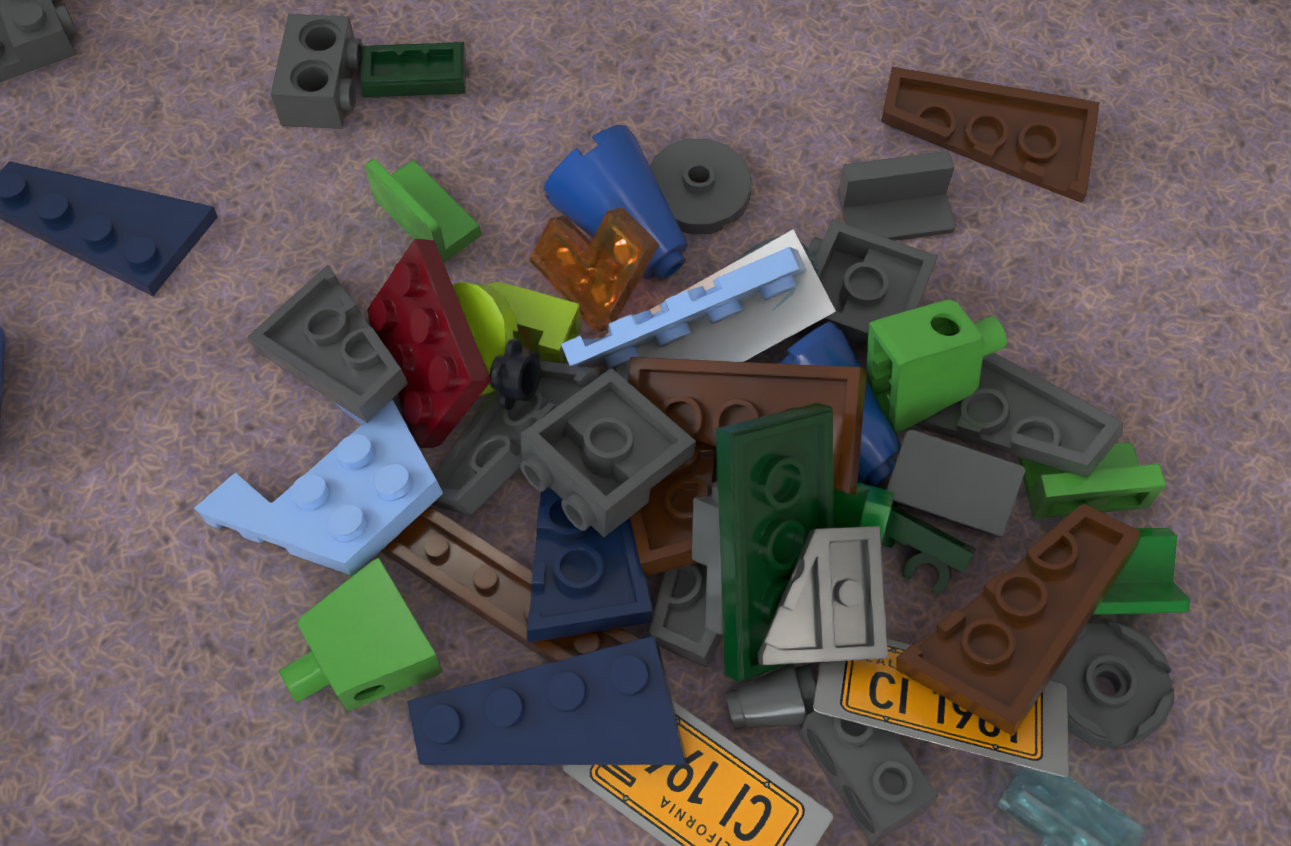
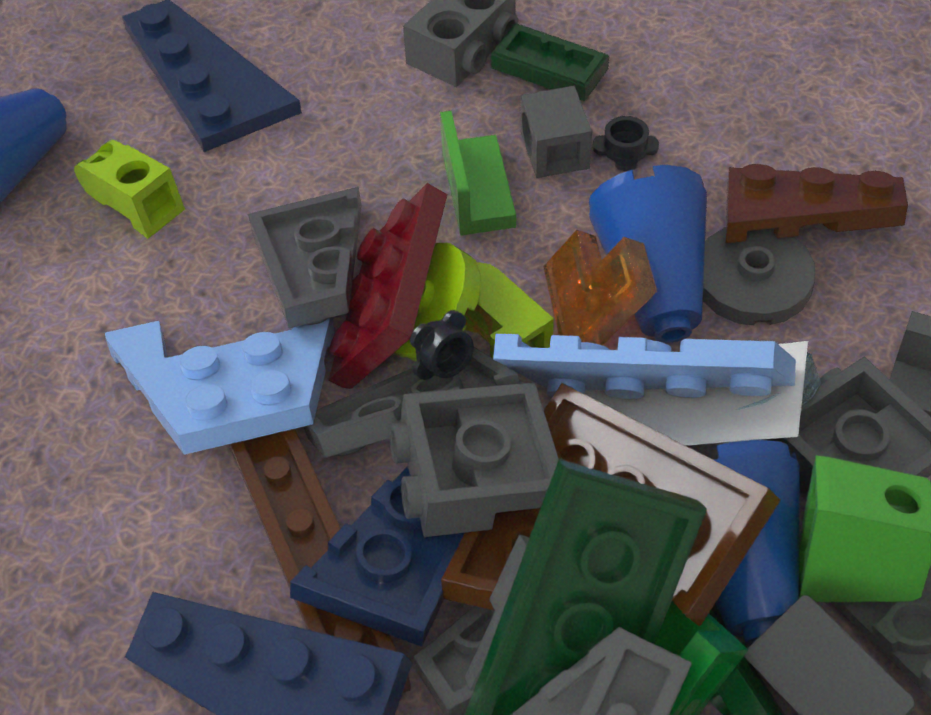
camera: 35 degrees right, 10 degrees down
bright green torso [278,557,443,711] -> none
none -> lime leg [74,139,185,239]
none -> dark grey brick [521,86,592,178]
none -> black plate [592,116,659,171]
none -> reddish brown wing [726,164,908,243]

